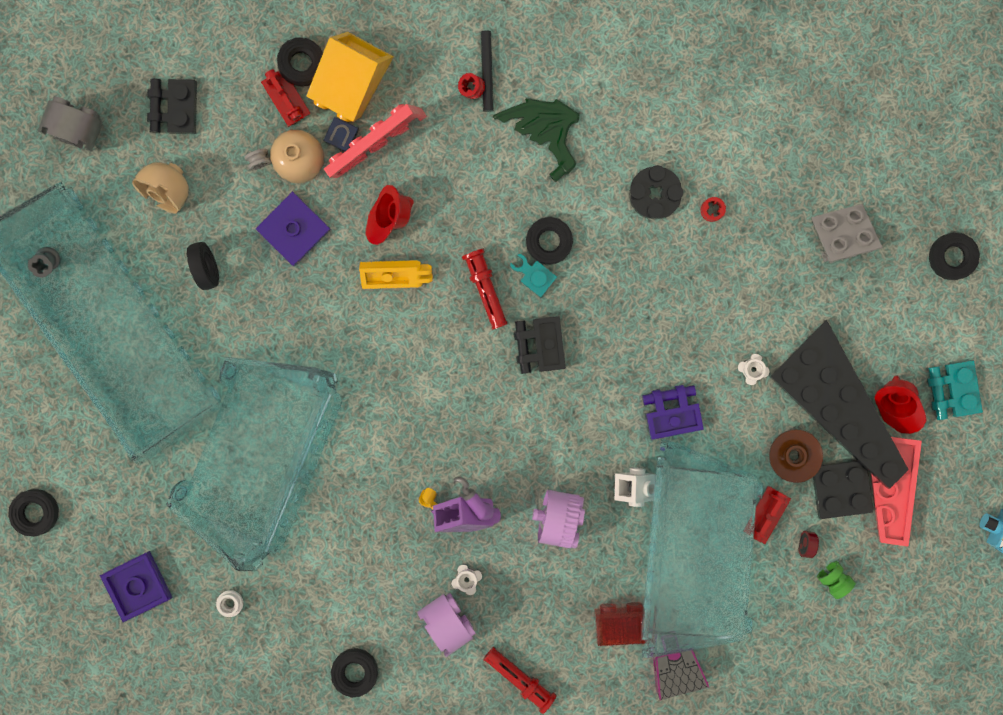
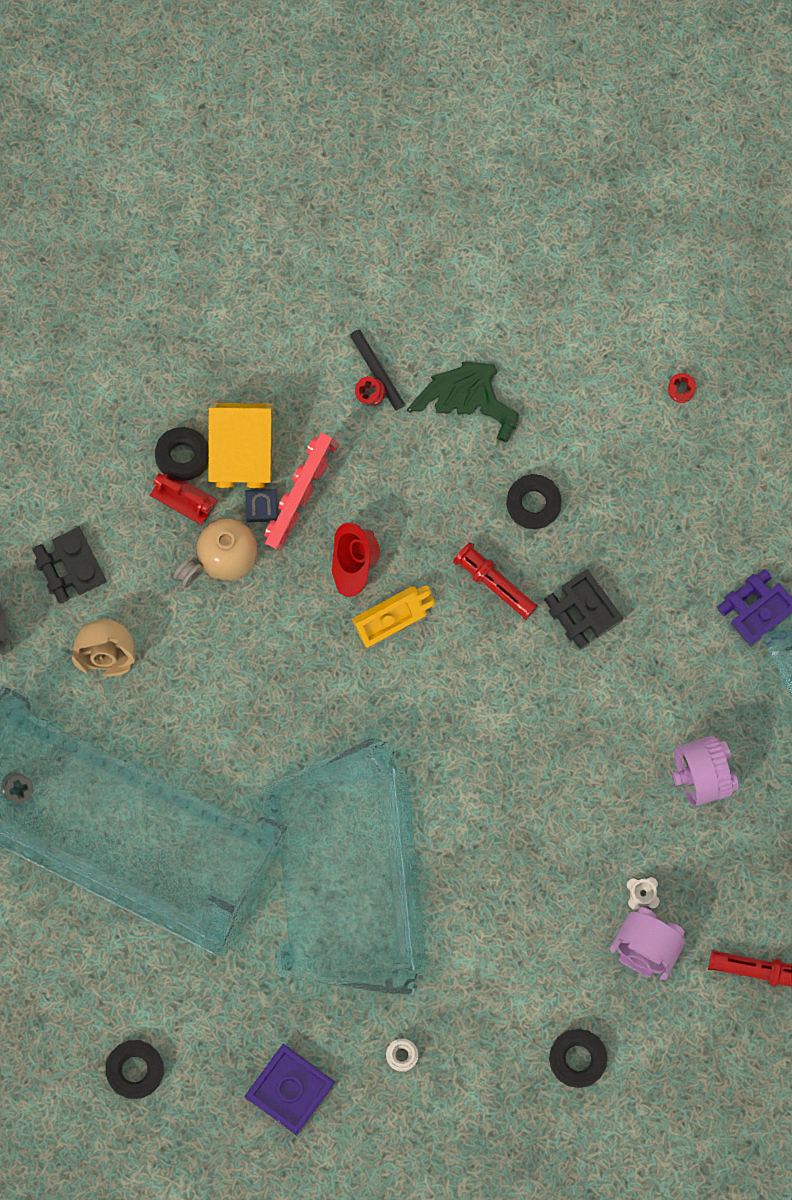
camera: 25 degrees left, 15 degrees down
black tyre [186,242,219,290] -> none
dark purple plate [256,191,331,266] -> none
medium lavender torso [419,476,501,532] -> none
teal plate [510,254,557,298] -> none
white brick [614,468,657,507] -> none
black plate [629,165,683,220] -> none

